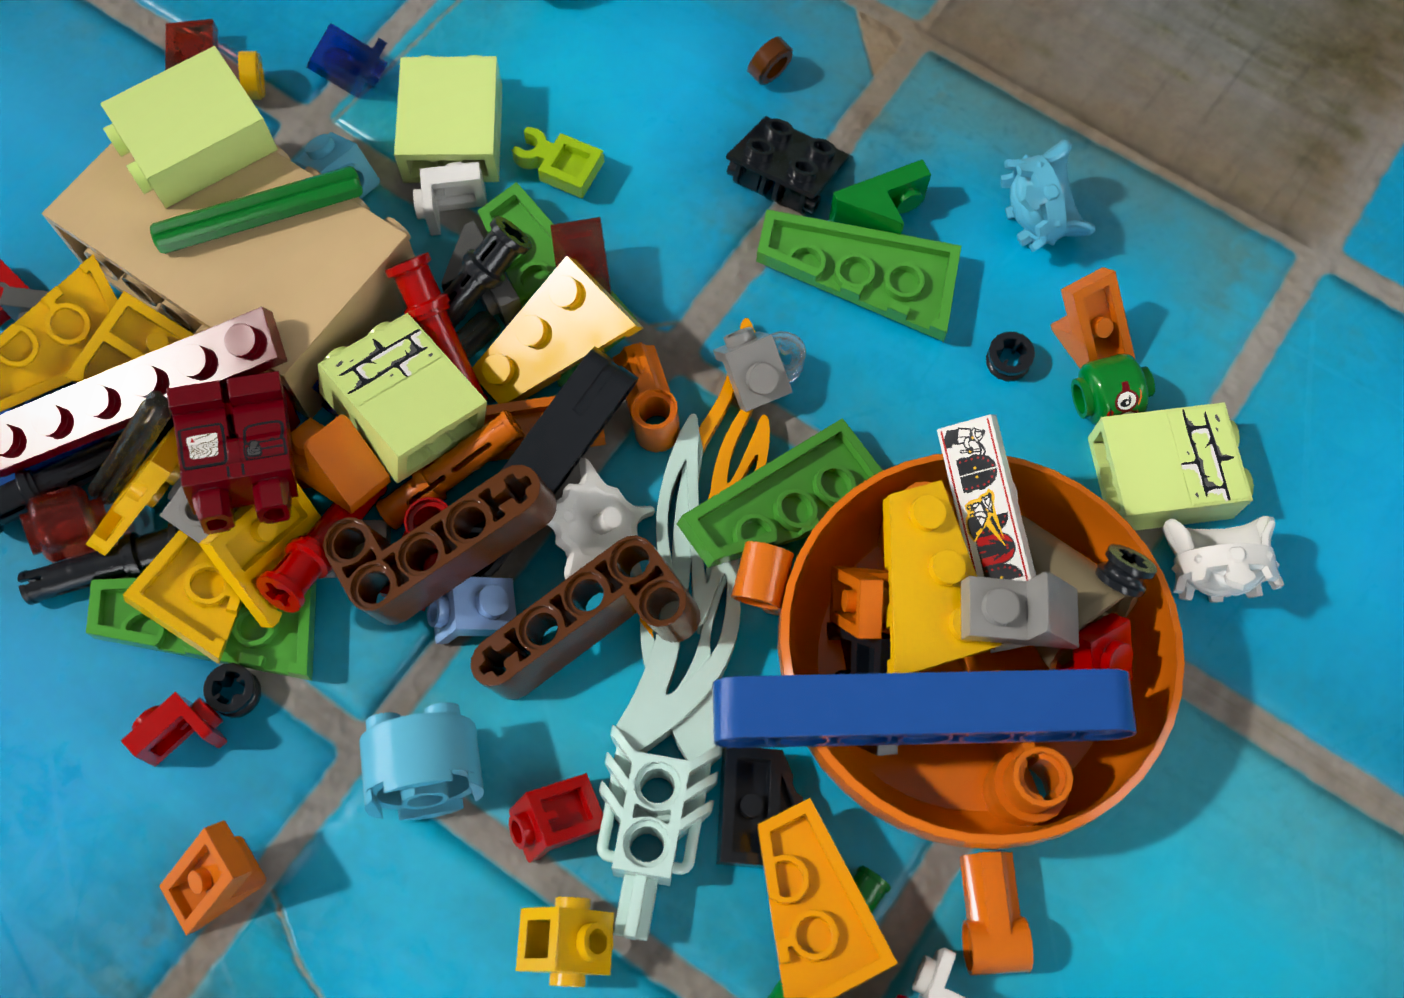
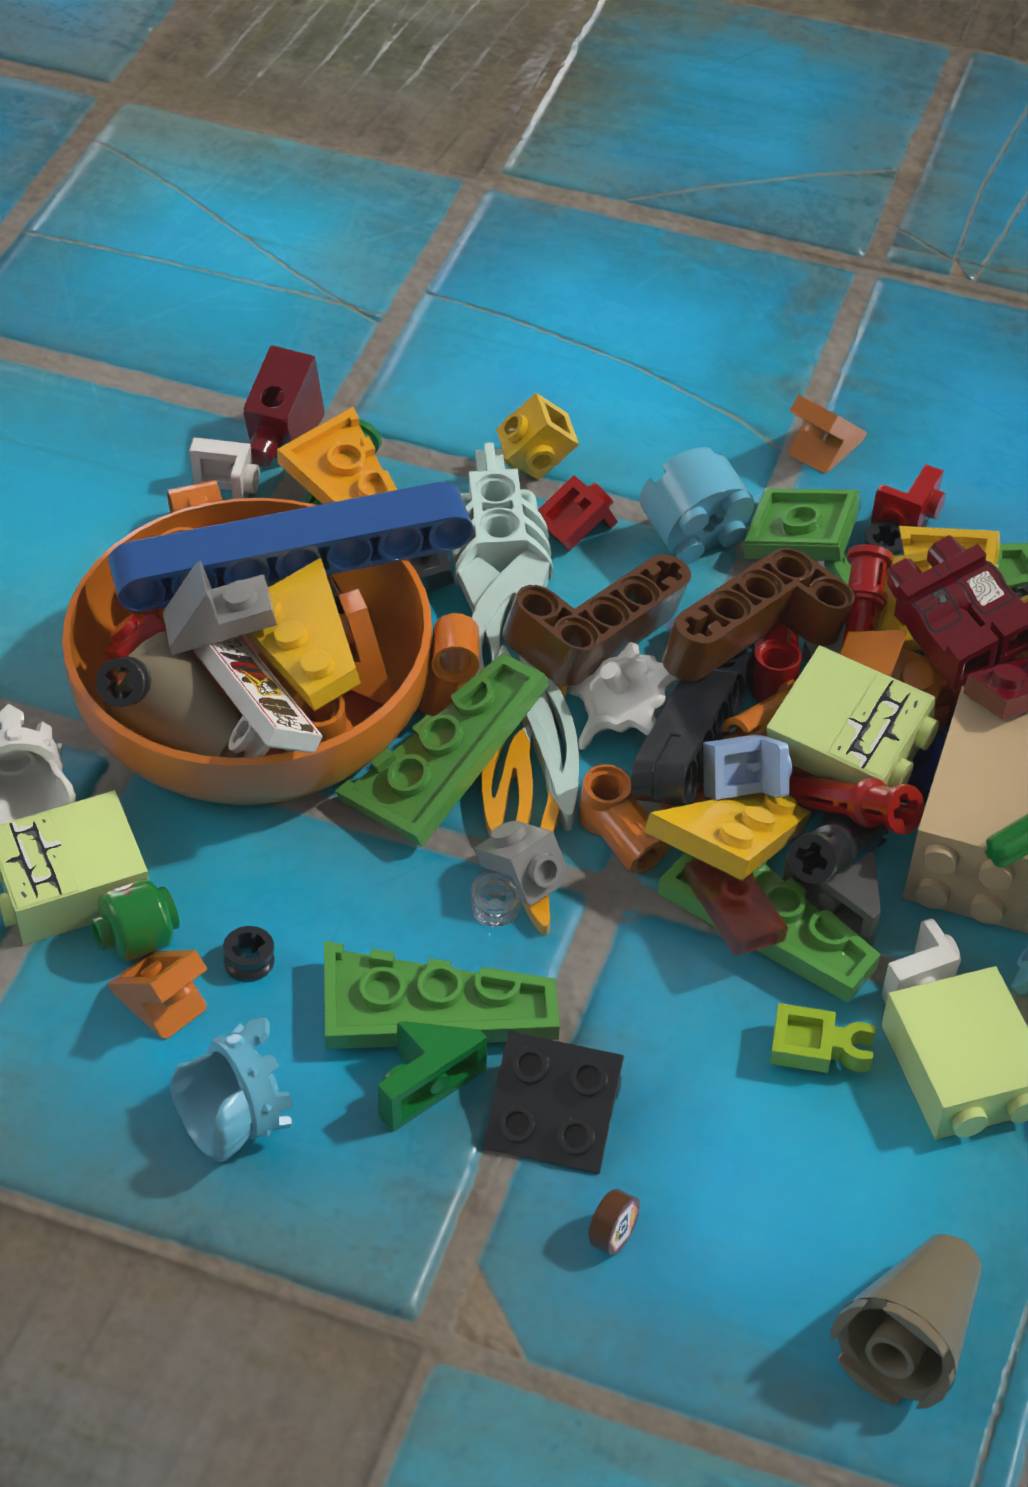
camera: 165 degrees right, 20 degrees down
none -> light blue bracket [703,734,792,800]
none -> bright green tile [742,488,861,561]

